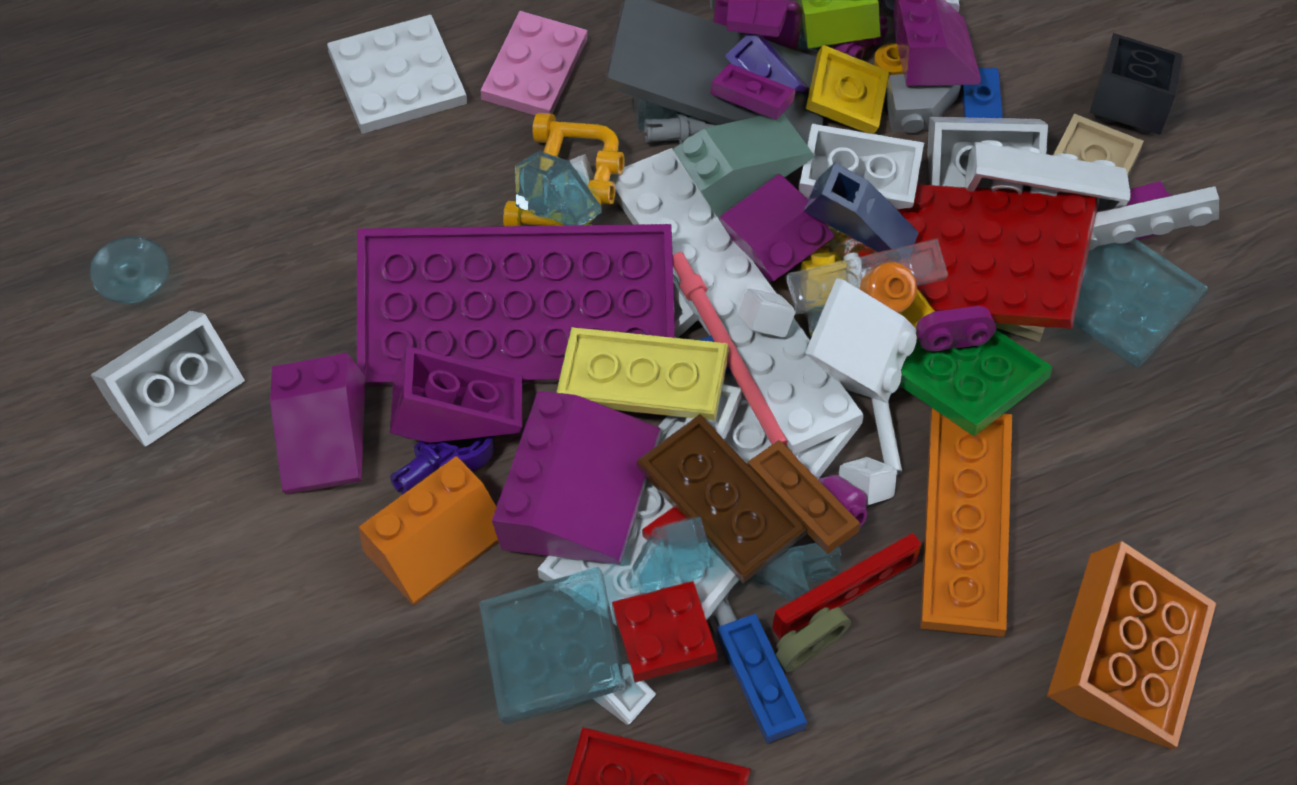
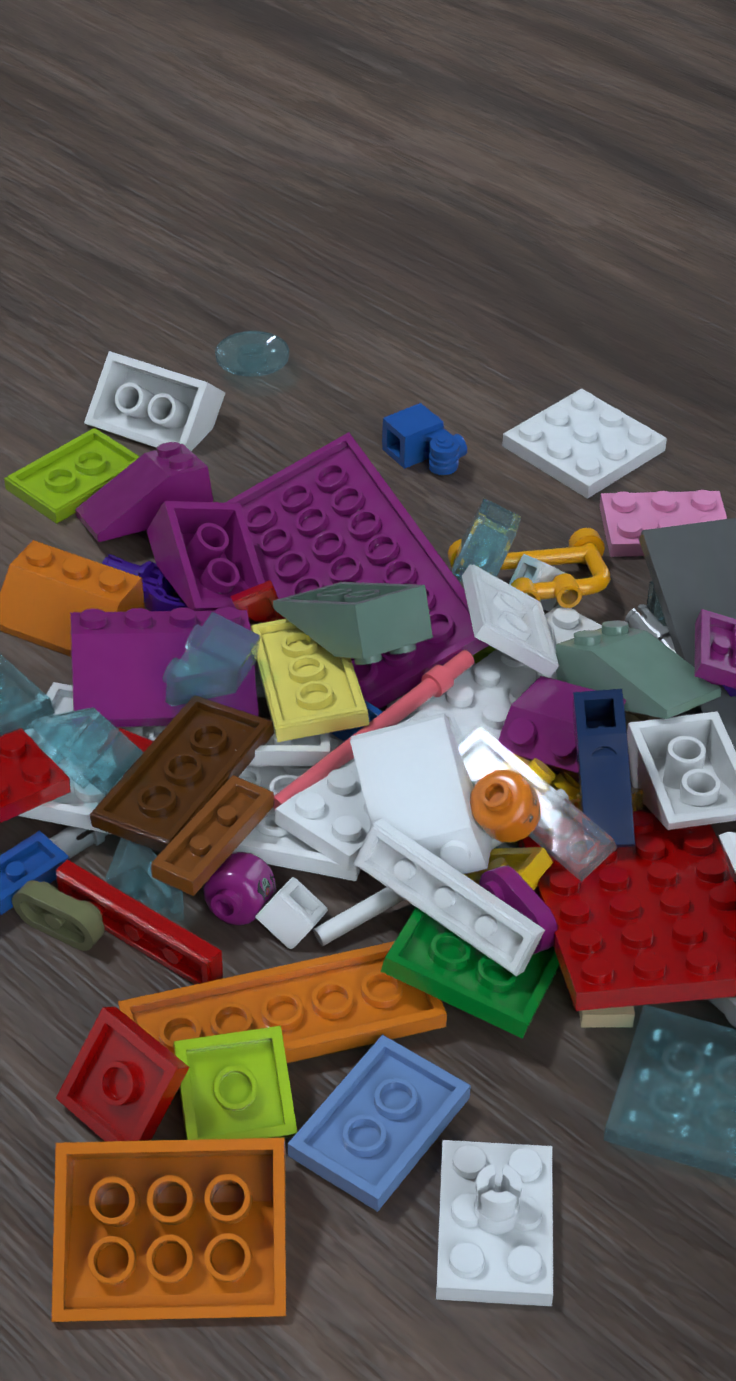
camera: 70 degrees right, 15 degrees down
none -> lime tile [4,428,140,524]
none -> red plate [56,1007,190,1142]
none -> clear light blue slope [163,612,261,706]
none -> lime plate [173,1026,297,1140]
none -> red tile [230,580,286,623]
none -> sand green slope [273,582,433,665]
none -> medium blue plate [288,1035,471,1212]
none -> white tile [354,819,545,976]
none -> blue brick [382,403,467,475]
none -> white plate [436,1140,553,1306]
none -> white tile [462,564,559,678]

